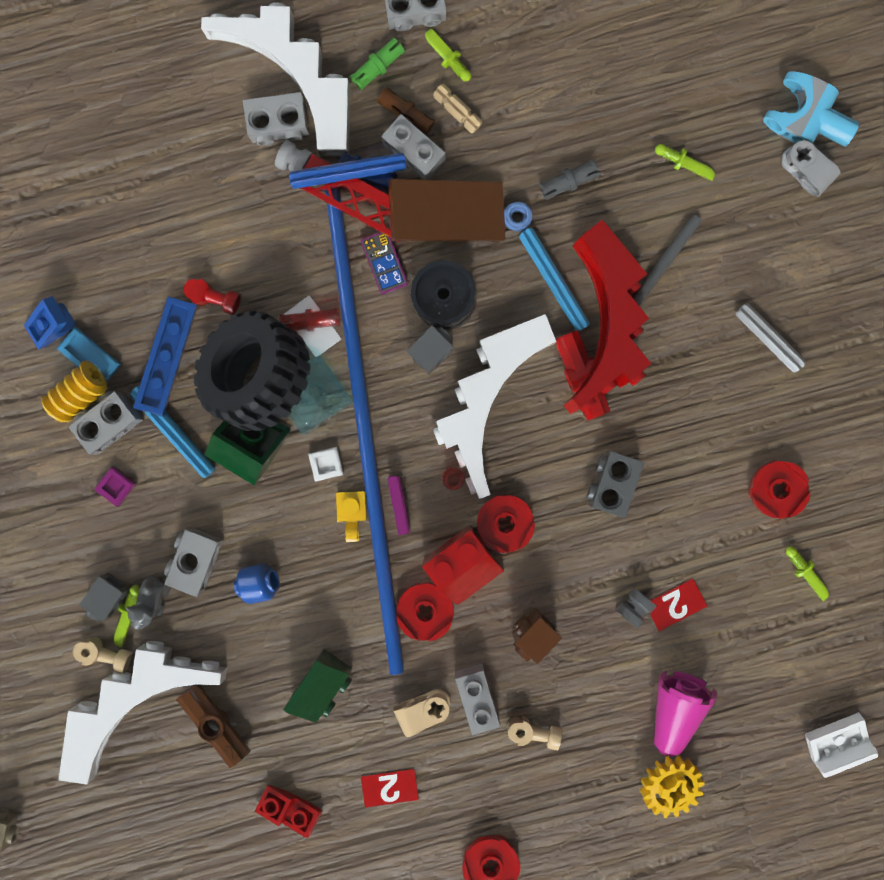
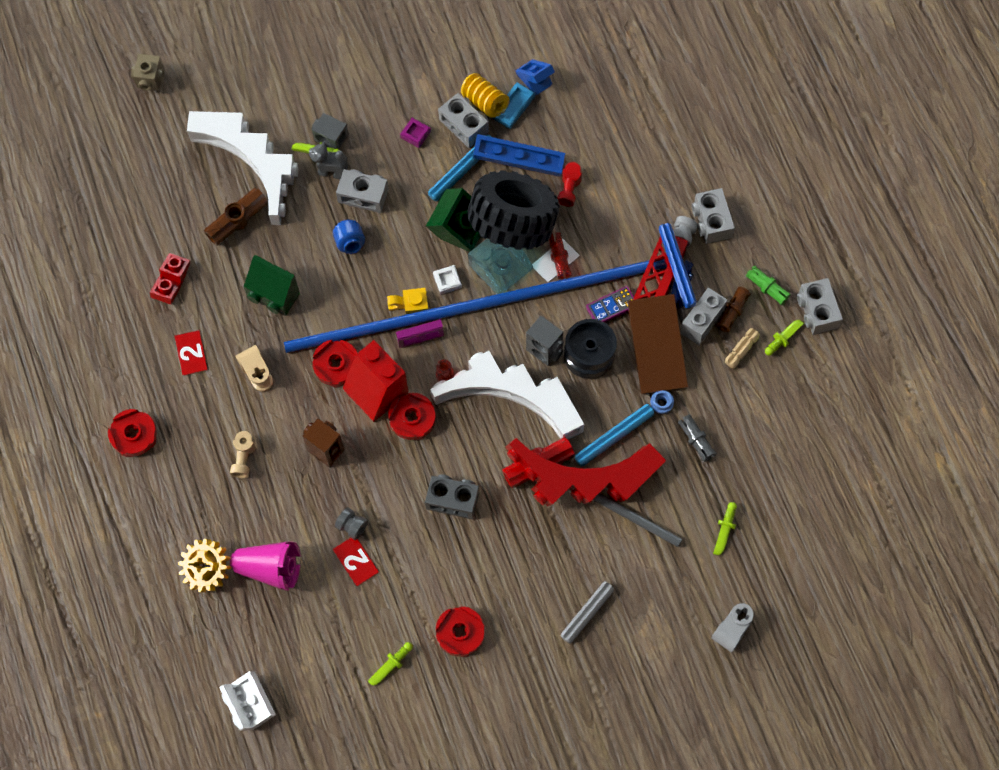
camera: 85 degrees right, 20 degrees down
tan leg [73,637,132,674] -> none
white arch [201,3,350,156] -> none
light grey brick [455,663,500,736] -> none
medium azure connector [763,71,859,147] -> none

